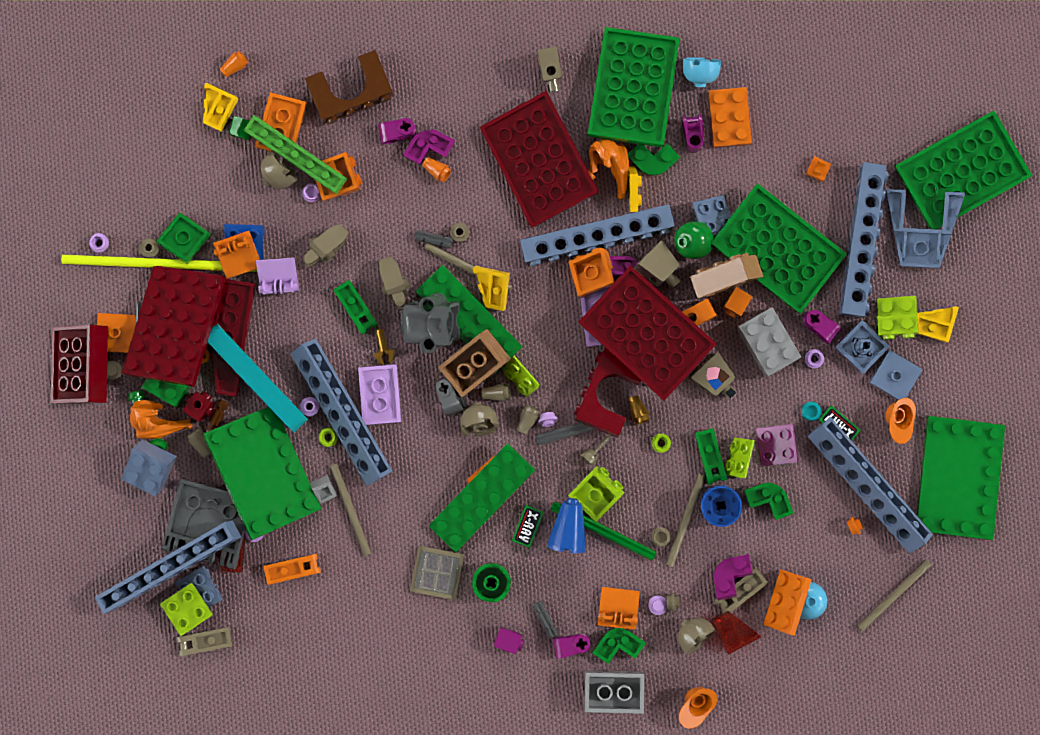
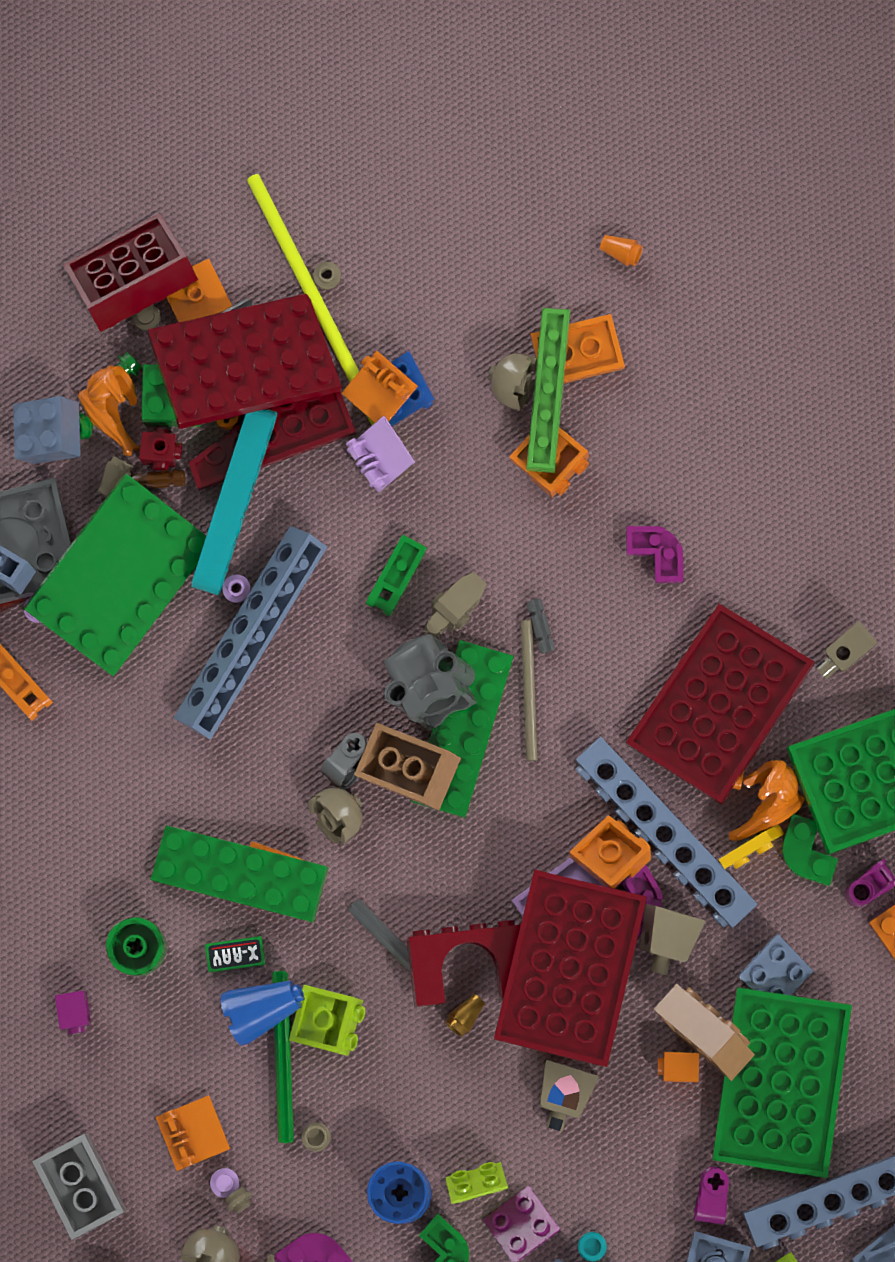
camera: 60 degrees right, 5 degrees down
lavender plate [89,233,109,253] -> none
green plate [156,212,211,264] -> none
yellow wing [203,83,239,132] -> none
green slope [229,116,251,141] -> none
lavender plate [302,183,321,203] -> none
dark tan hinge [303,224,349,268] -> none
reddish brown arch [305,50,394,124] -> none
light grey slope [311,475,337,504] -> none
lime plate [319,428,338,447] -> none
dark tan piece [330,464,371,556] -> none
lavender plate [358,365,402,425] -> none
pearl gold bar [374,329,395,365] -> none
magenta piece [378,118,416,144] -> none
clear piece [410,545,464,600] -> none
orange cone [422,157,451,182] -> none
dark tan plate [450,223,469,242] -> none
yellow wing [473,266,510,311] -> none
dark tan cone [482,383,511,402] -> none
lime hinge [502,355,540,397] -> none
dark tan cone [517,404,540,434] -> none
dark grey axle [533,601,558,638] -> none
lavender plate [538,412,558,427] -> none
magenta piece [552,634,590,659] -> none
dark tan hinge [581,434,612,466] -> none
green plate [592,628,646,664] -> none
lime plate [652,434,671,453] -> none
dark tan piece [666,474,706,567] -> none
green cylinder [674,220,713,259] -> none
orange torso [683,298,718,326] -> none
green plate [694,428,727,485] -> none
light grey brick [736,307,801,378] -> none
lavender plate [804,349,824,369] -> none

